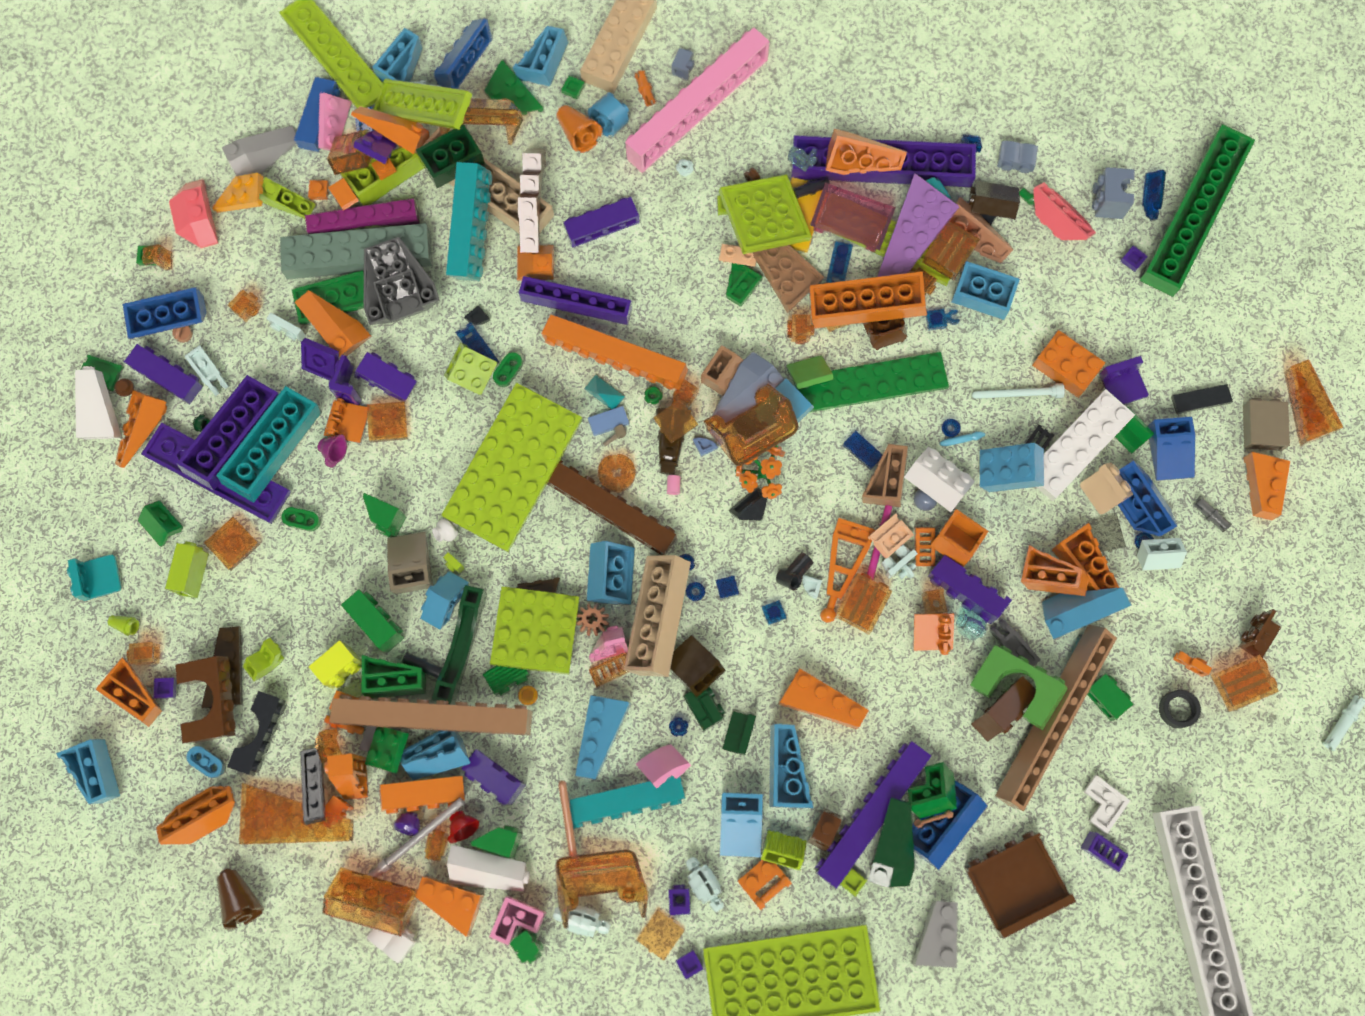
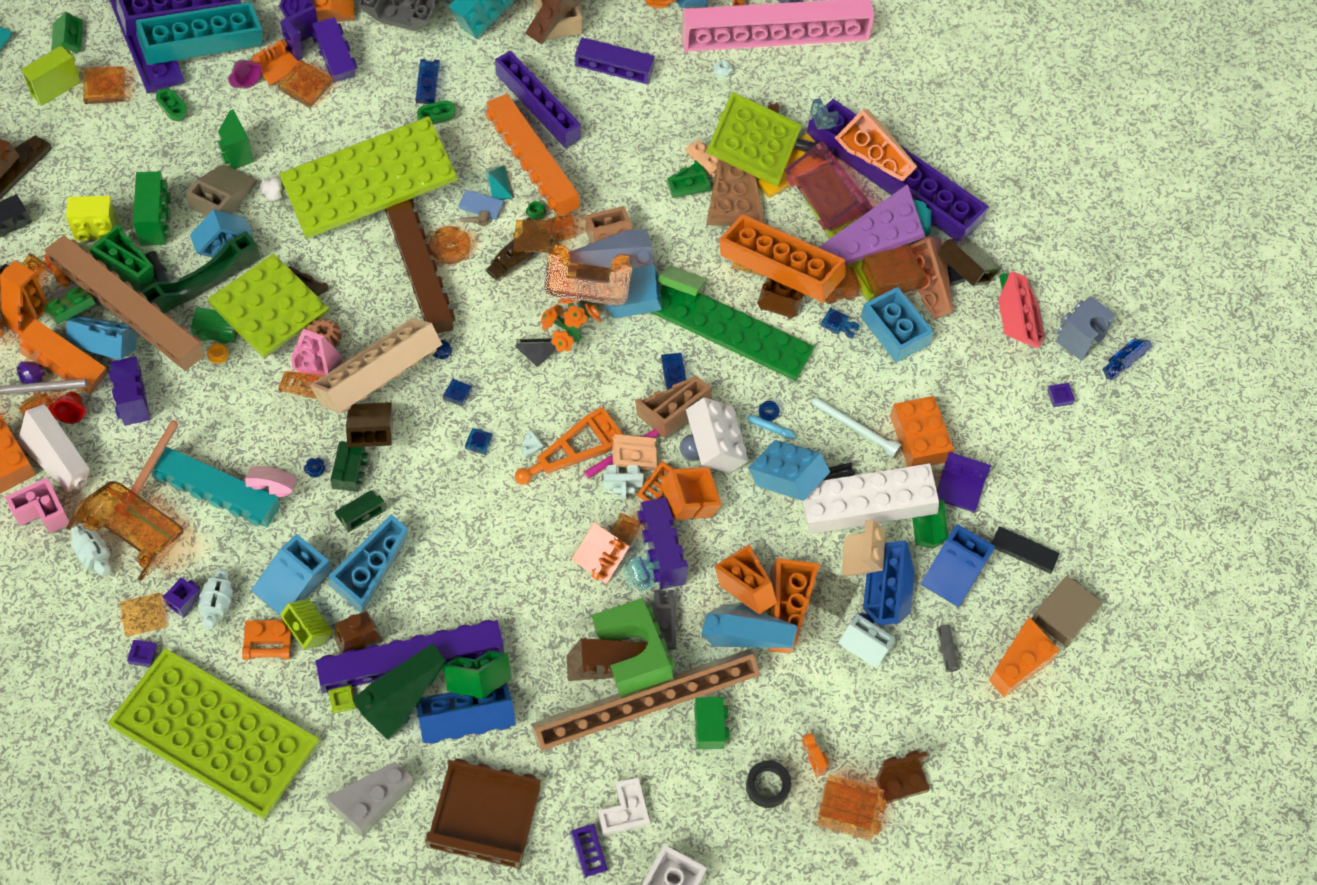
camera: 30 degrees right, 15 degrees down
lime brick [243,638,284,682] -> none
lime plate [443,552,465,574] -> none
lime bracket [444,342,497,395] -> none
black tile [464,306,490,325] -> none
green slope [471,825,522,858] -> none
green brick [510,930,544,965] -> none
orange slope [517,245,554,281] -> none
dark azure wedge [575,695,631,780] -> none
dark azure slope [587,541,635,605] -> none
bright pink hinge [667,475,681,495] -> none
clear blue plate [686,582,705,601] -> none
medium blue tile [693,437,718,457] -> none
black piece [776,552,814,590] -> none
orange wedge [778,669,869,729] -> none
clear orange brick [787,314,814,344] -> none
clear blue plate [826,241,853,283] -> none
clear orange brick [835,573,892,635] -> none
nougat hinge [914,810,953,828] -> none
clear blue plate [961,134,982,153] -> none
sand blue brick [997,141,1038,173] -> none
green brick [1139,124,1255,297] -> none
clear orange wedge [1284,359,1343,447] -> none

